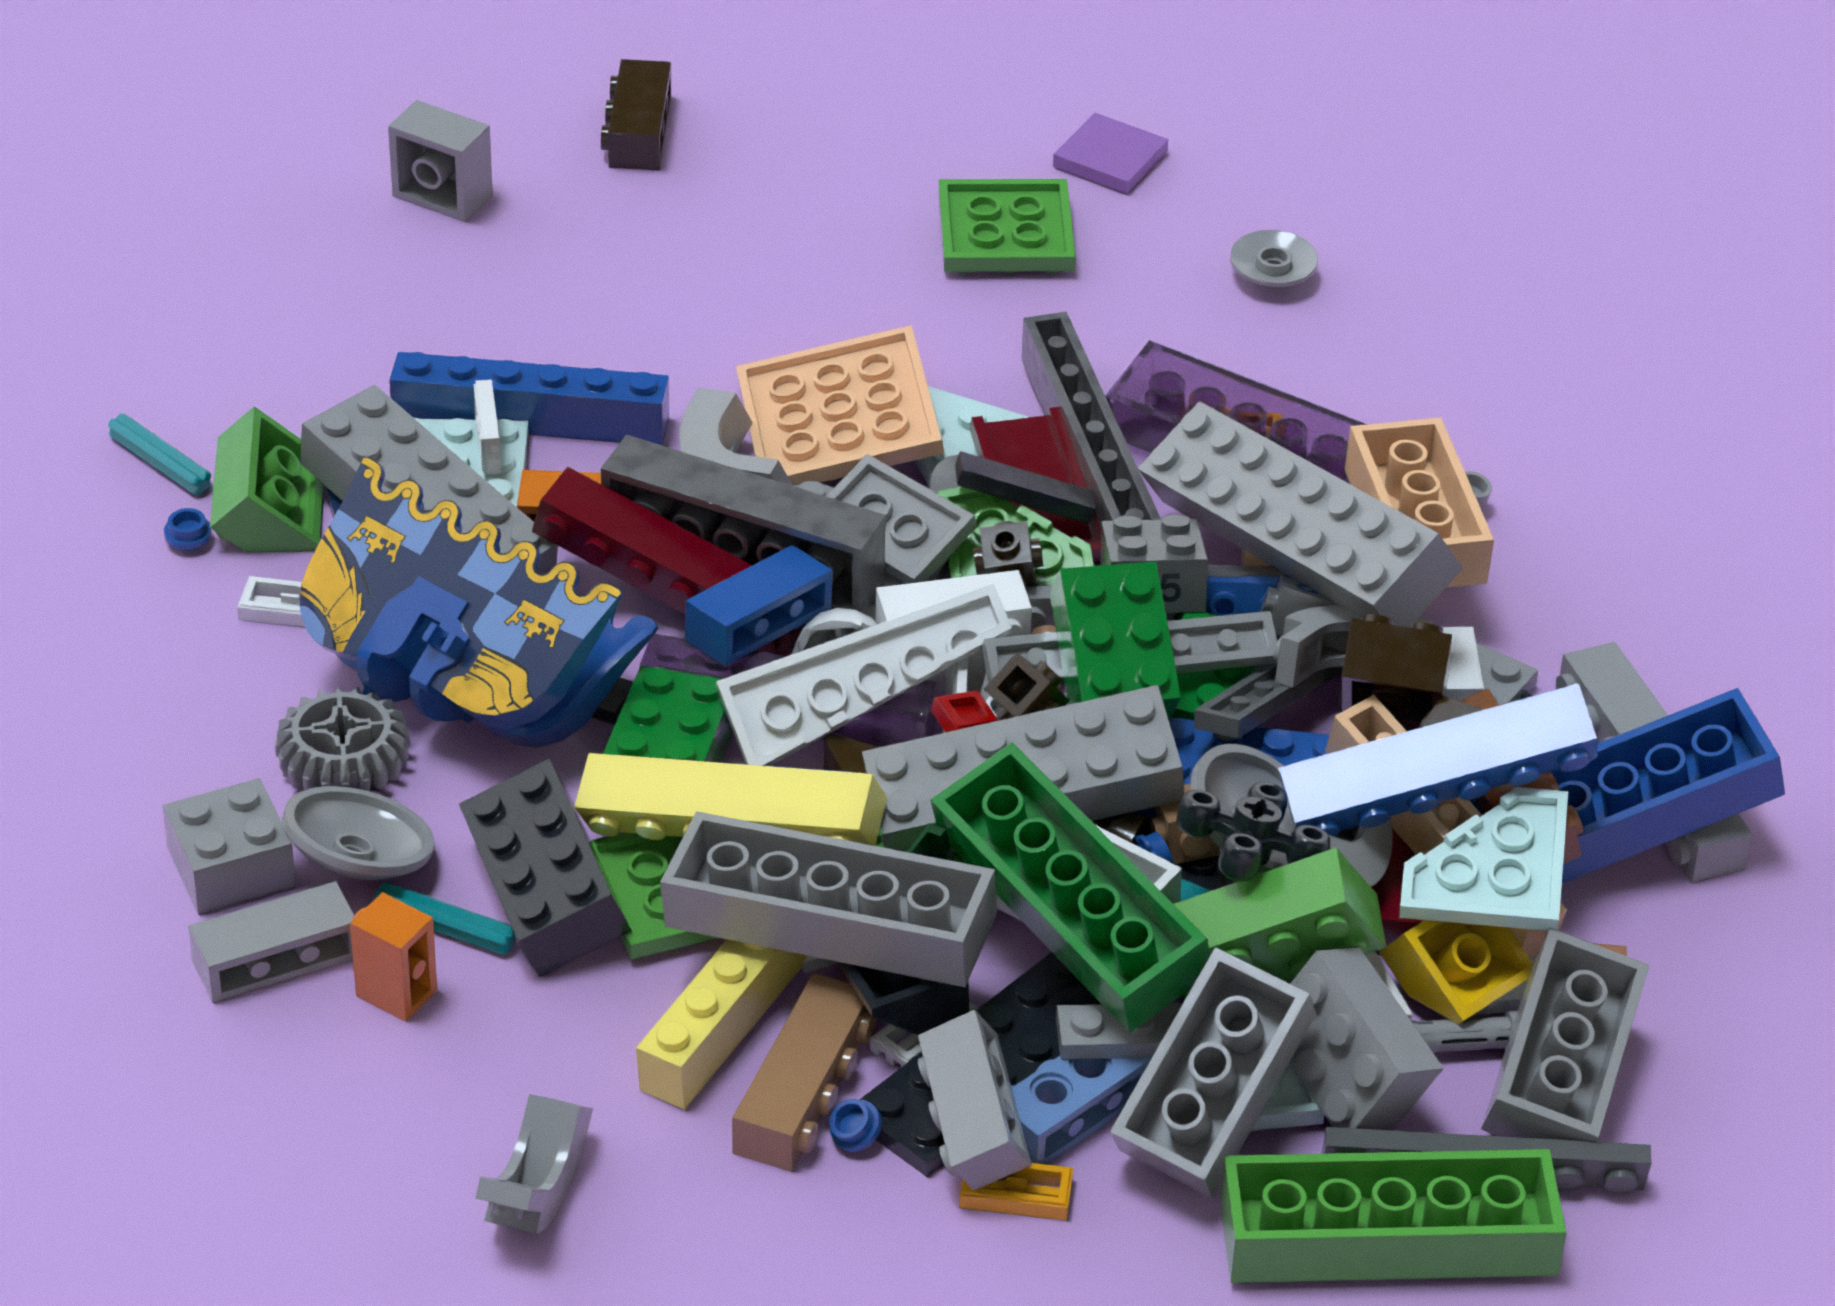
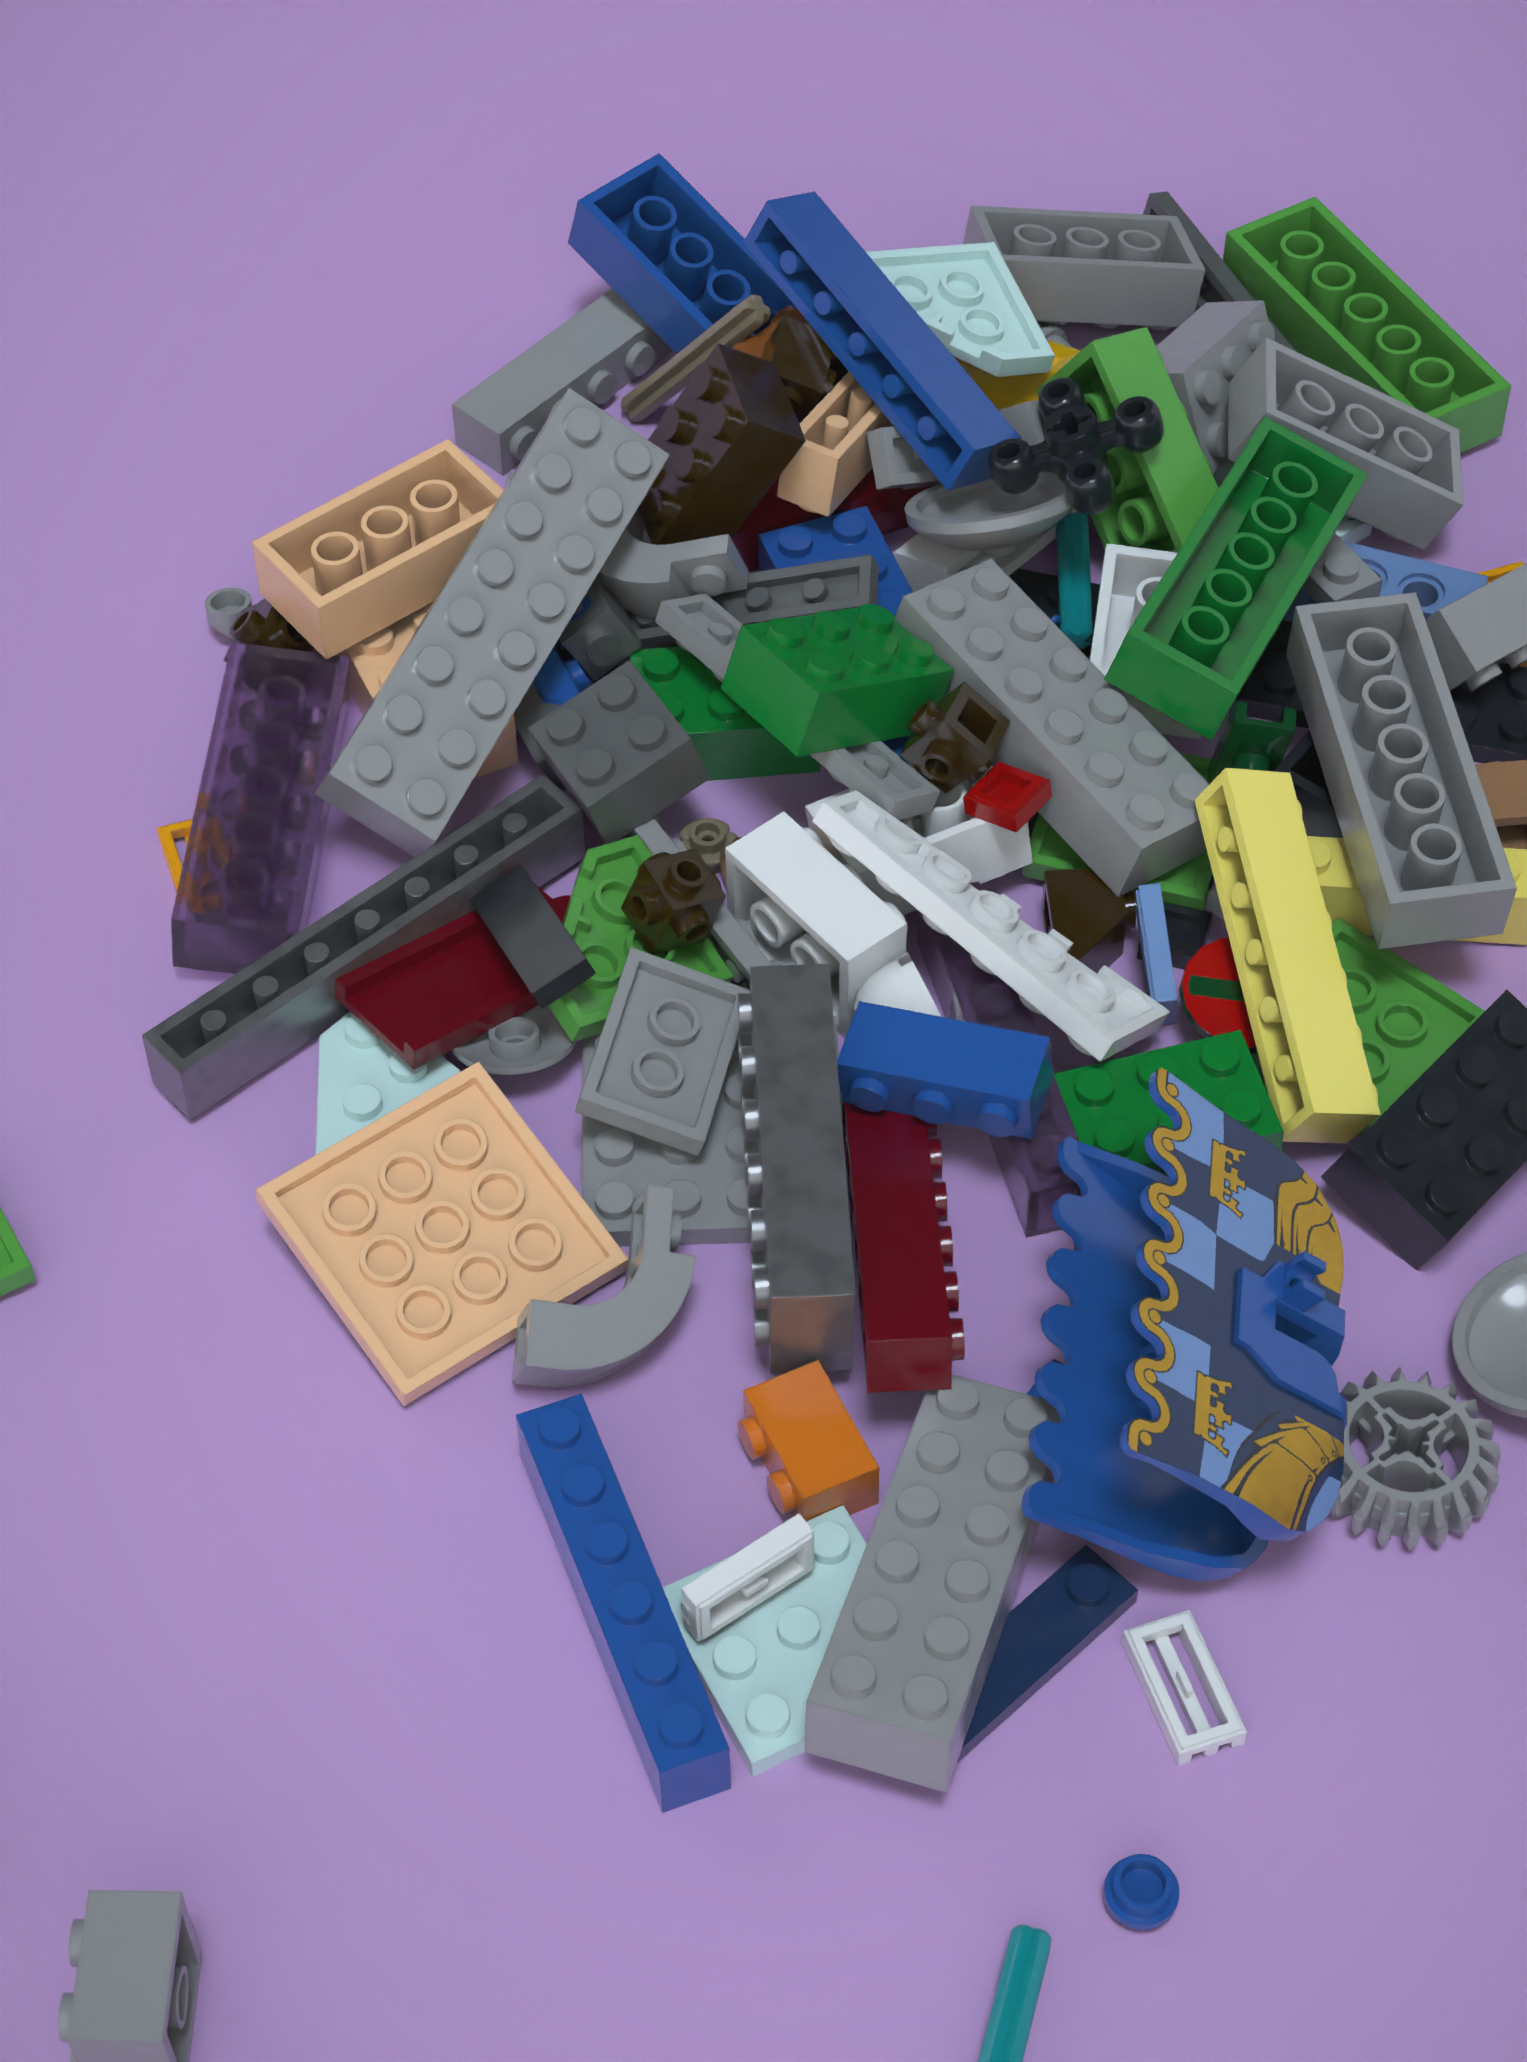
camera: 115 degrees left, 10 degrees up
bright green slope [210,406,323,552] -> none

